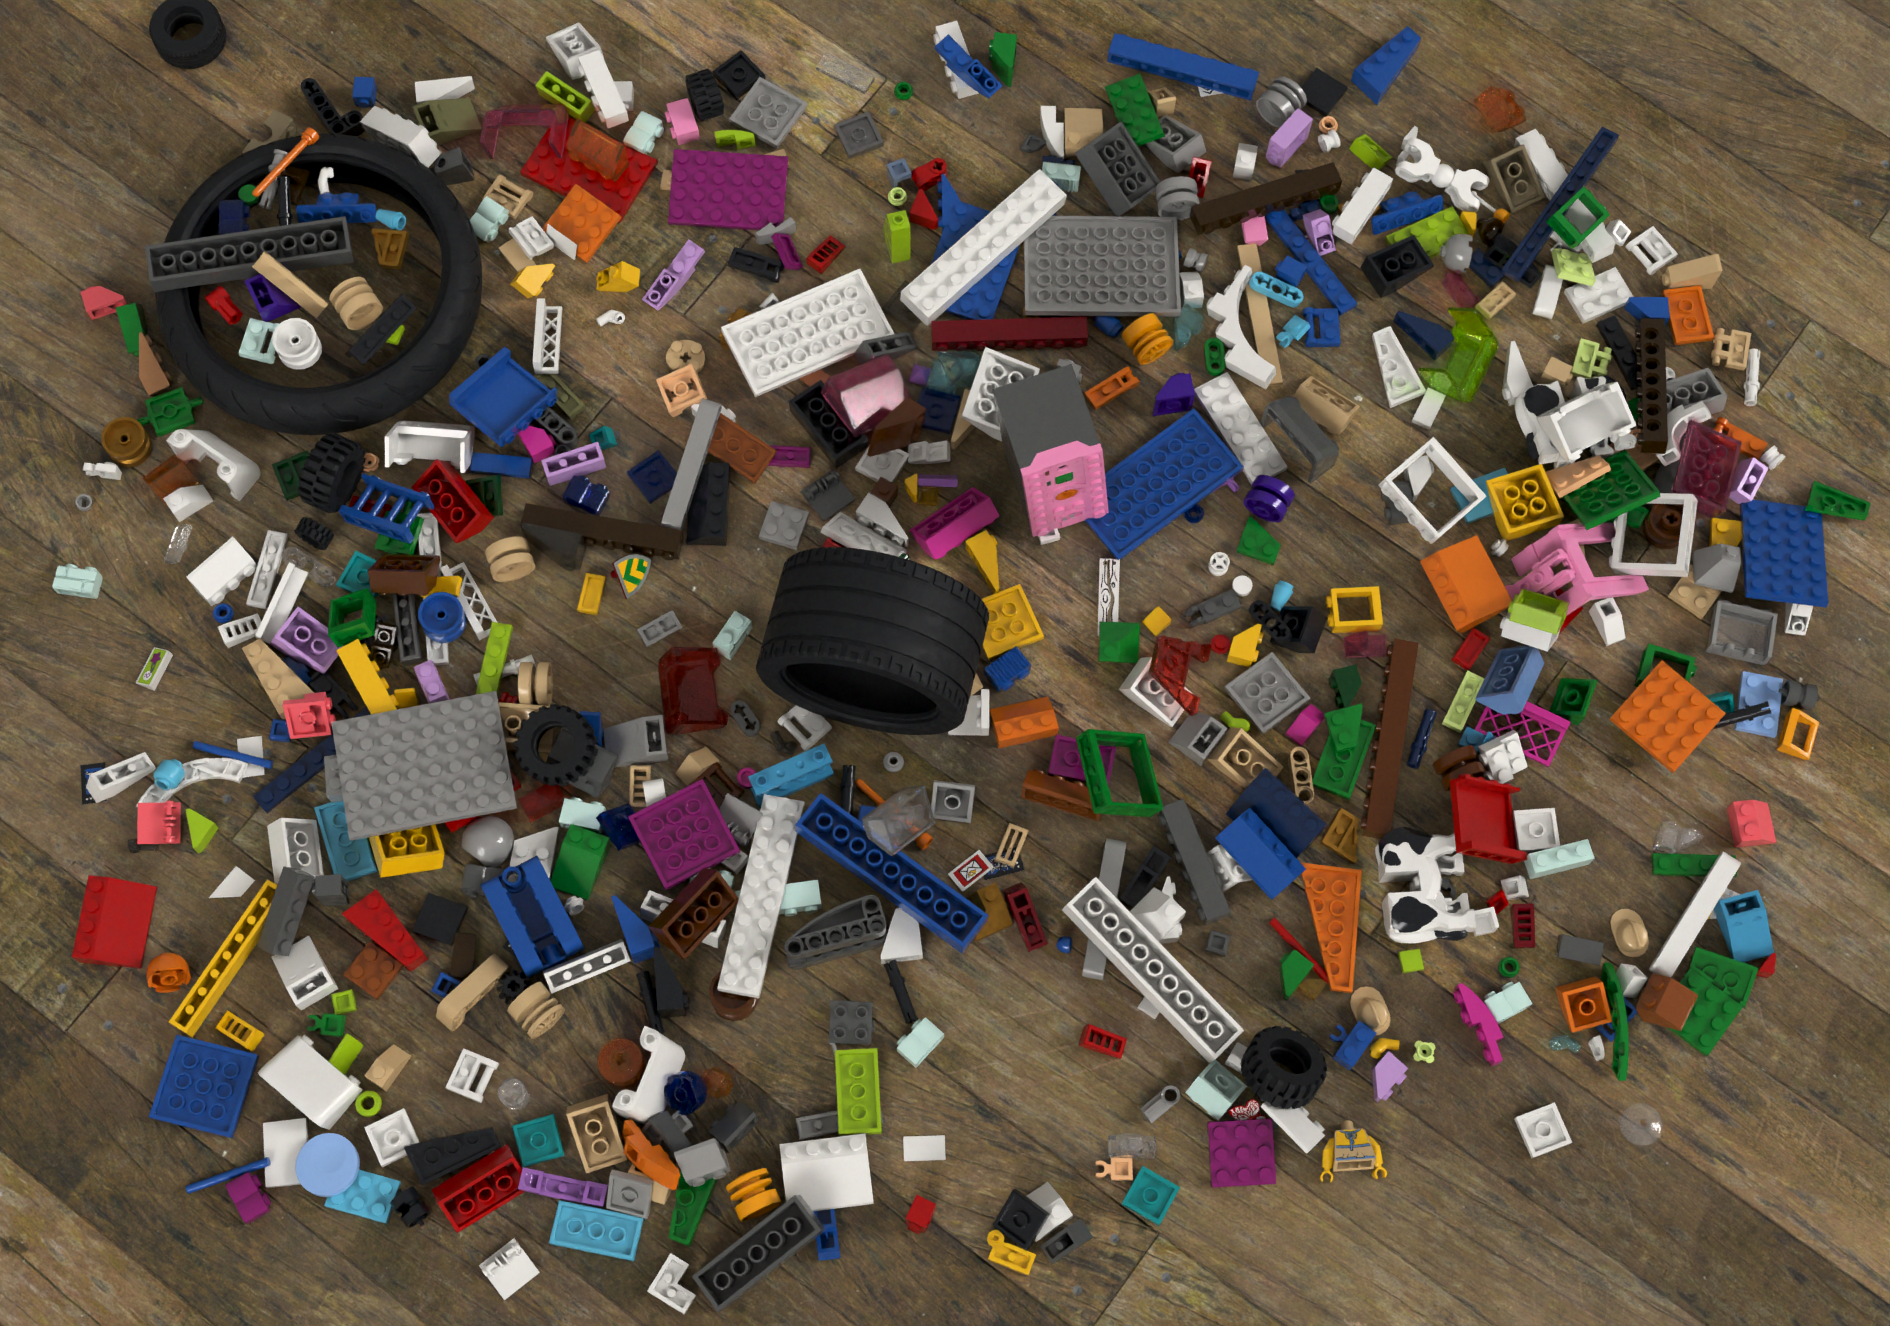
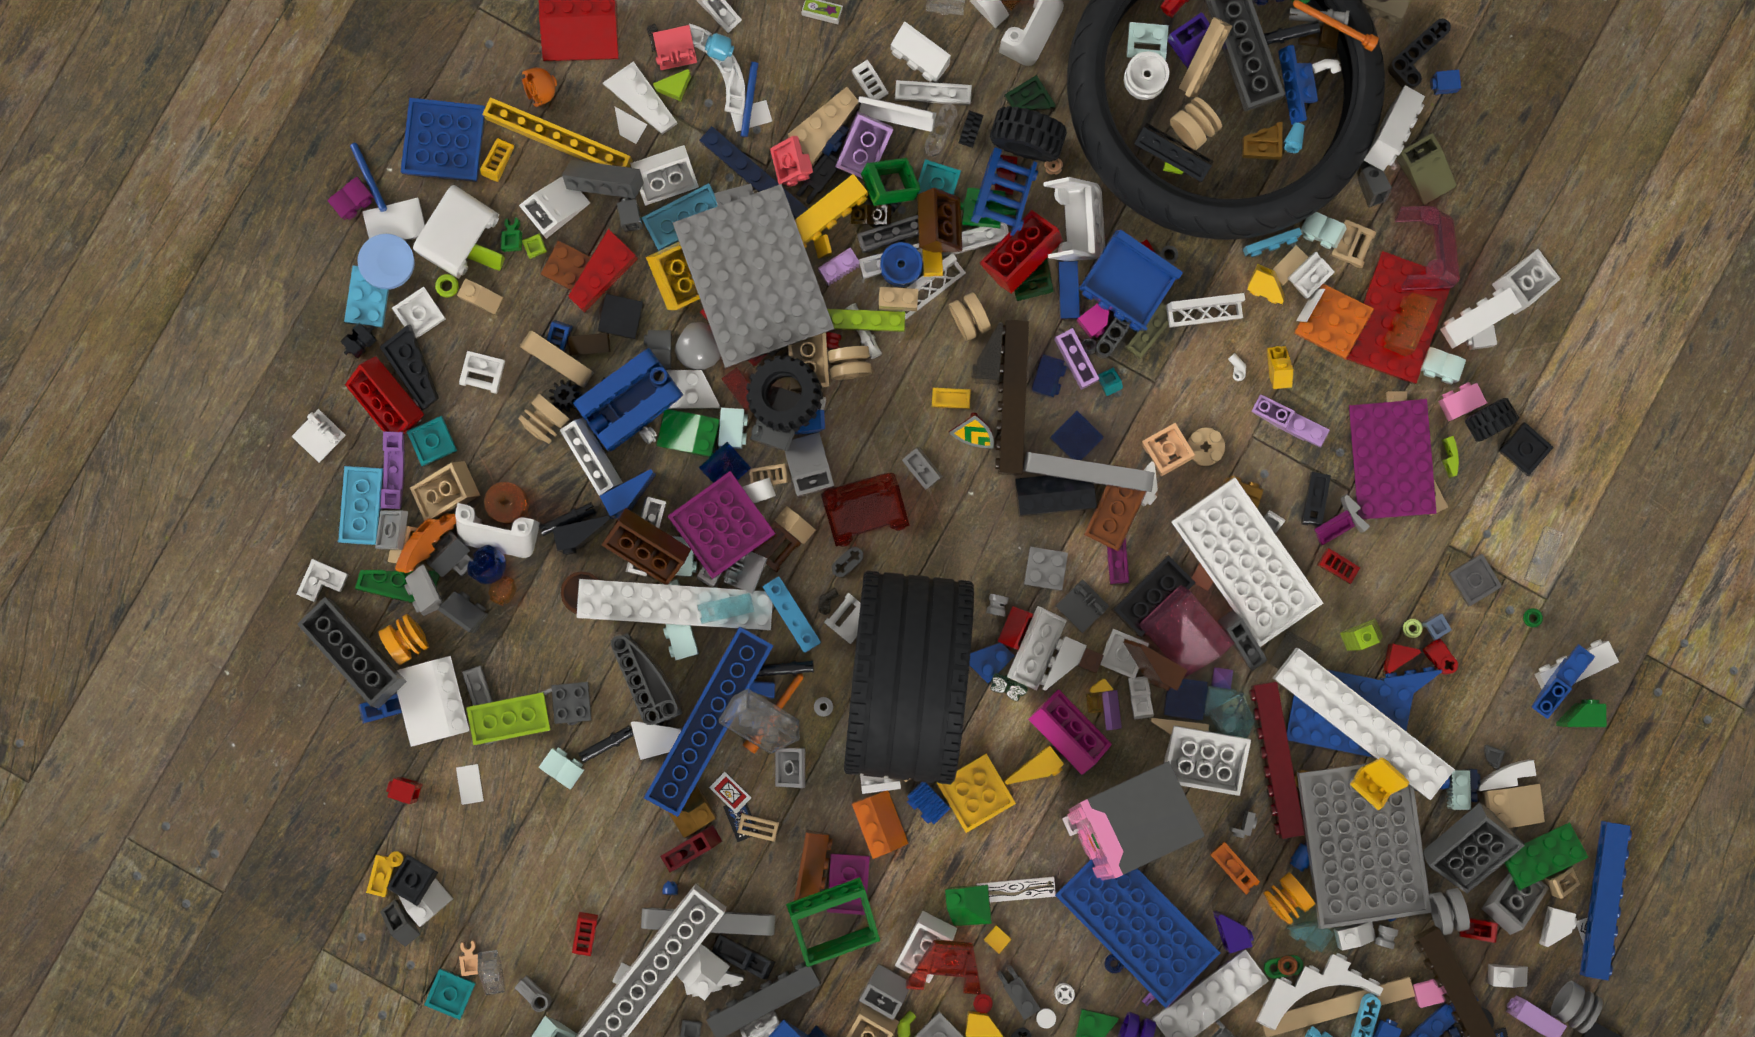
camera: 80 degrees right, 15 degrees up
blue plate [213,603,234,623] -> none
blue tile [269,719,291,743] -> none
white slope [415,76,475,105] -> none
clear wheel [498,1078,530,1111] -> none
lime brick [535,71,595,124] -> none
light aqua brick [712,611,753,660] -> none
light grey plate [729,77,808,149] -> none
dark pink tile [737,767,756,789] -> none
none -> white wing [603,61,678,135]
none -> clear light blue plate [697,593,755,624]
none -> tan brick [879,287,918,312]
none -> medium azure plate [1243,227,1302,257]
none -> dark orange plate [1278,955,1298,975]
none -> yellow bracket [1350,758,1409,810]
none -> white slope [1539,906,1577,947]

